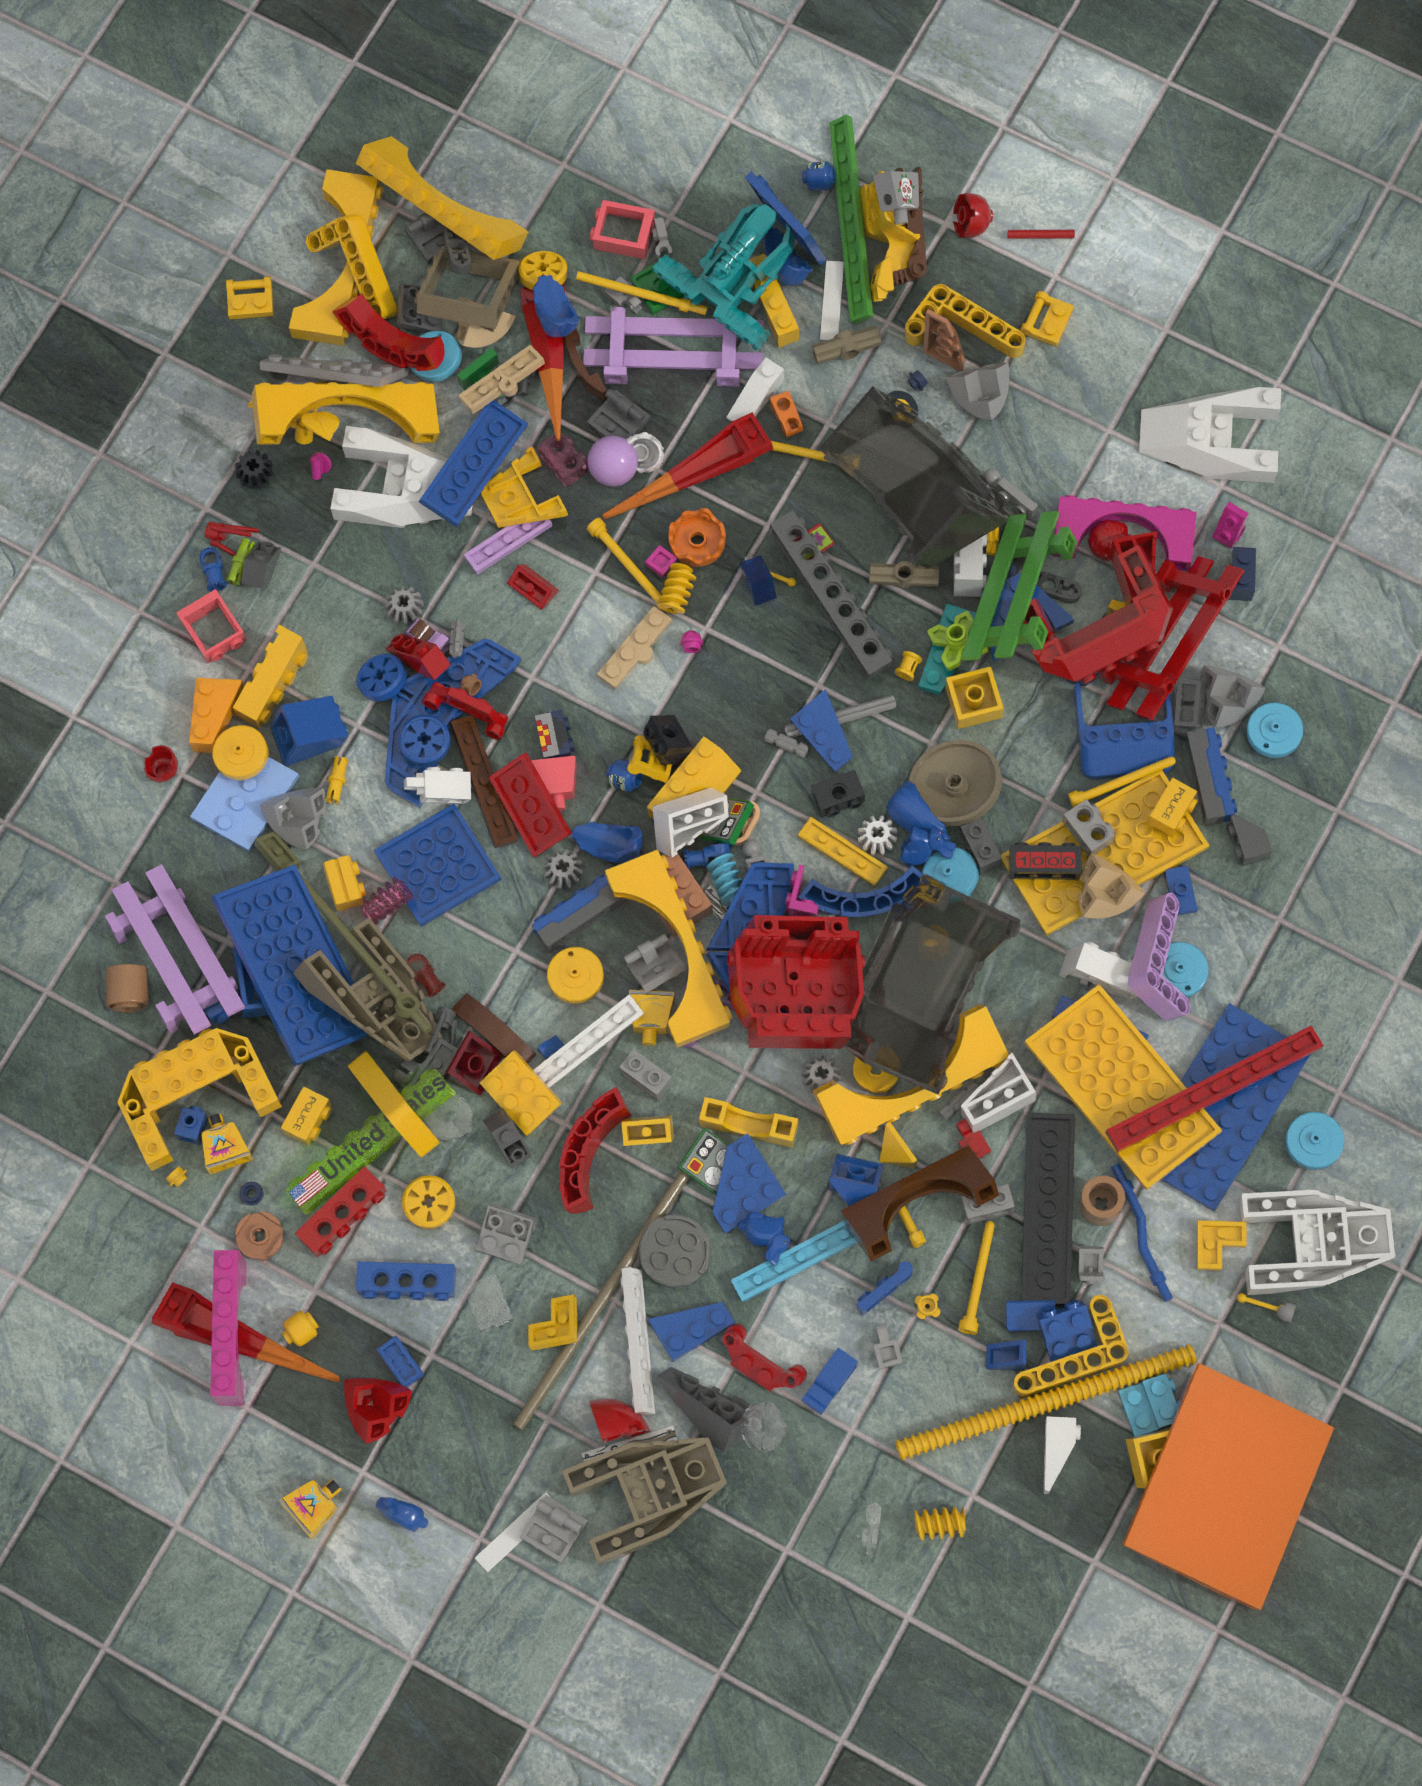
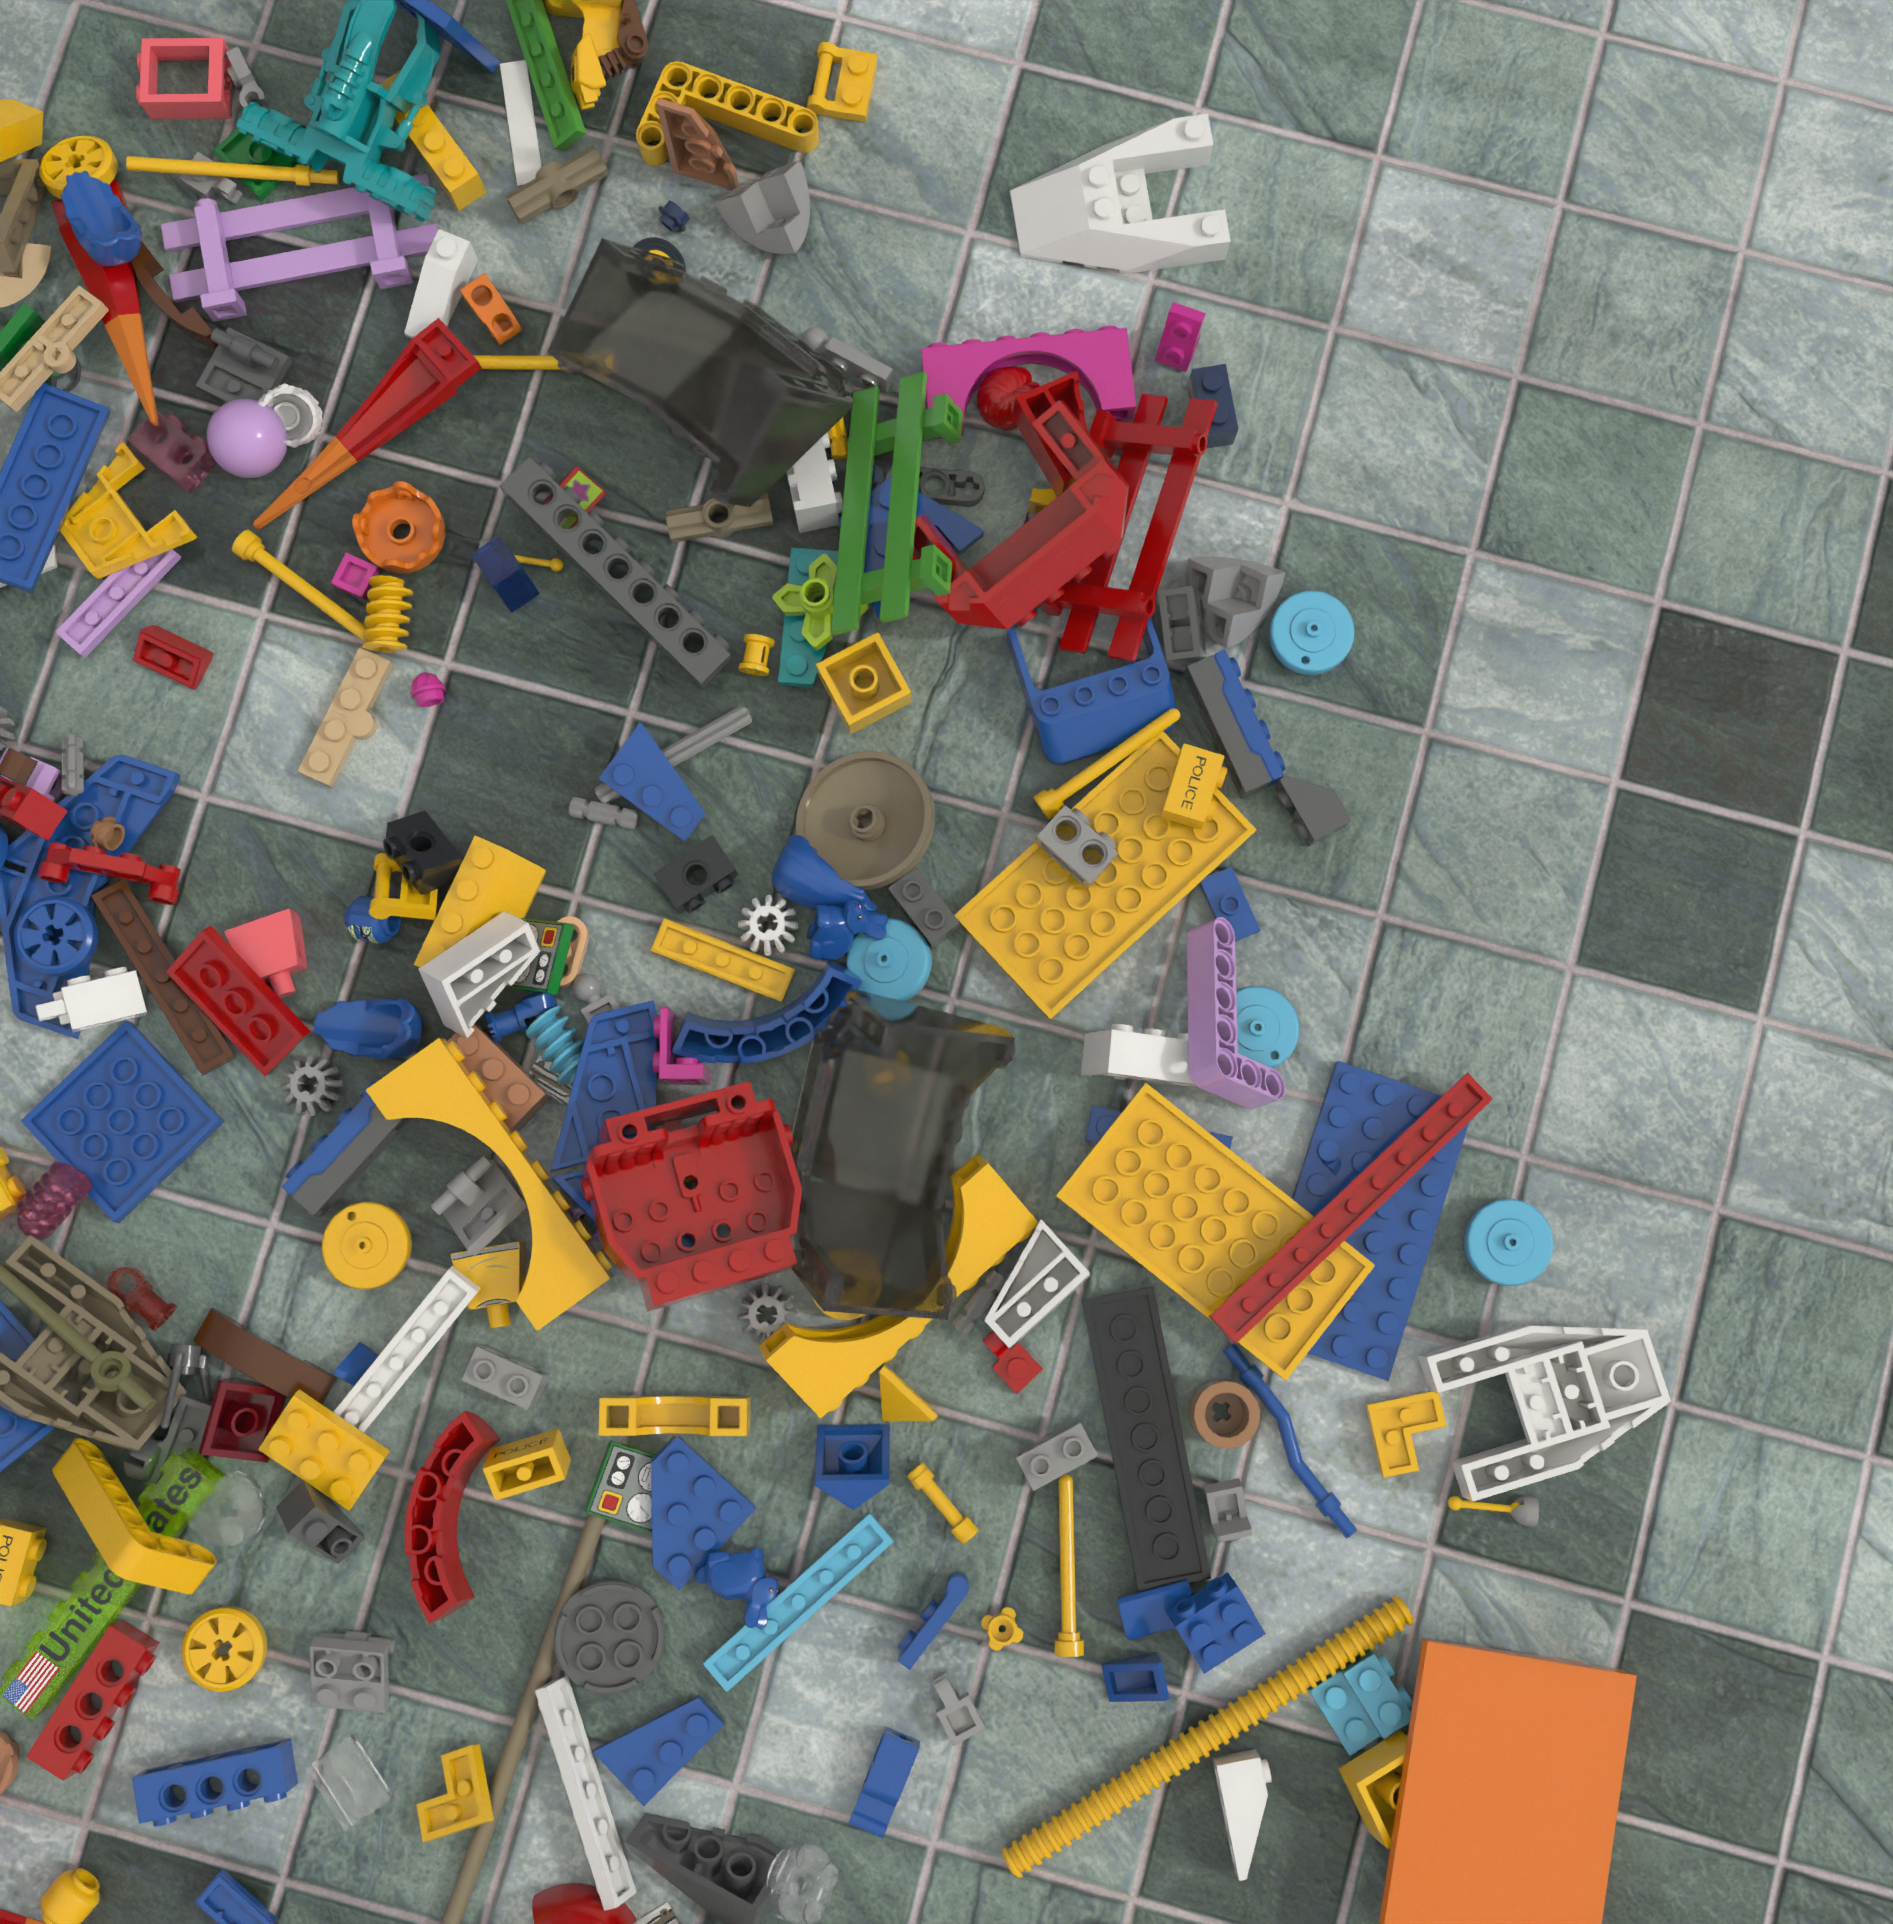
camera: 20 degrees left, 10 degrees up
dark grey arm [517,369,540,397] -> none
brick [534,710,575,759] -> none
red plate [722,1324,807,1392] -> none
blue hair [763,227,813,286] -> none
reddish brown arch [841,1145,999,1261] -> none
black brick [1009,842,1081,880] -> none
yellow beam [1013,1295,1129,1398] -> none
tan brick [1078,853,1145,919] -> none

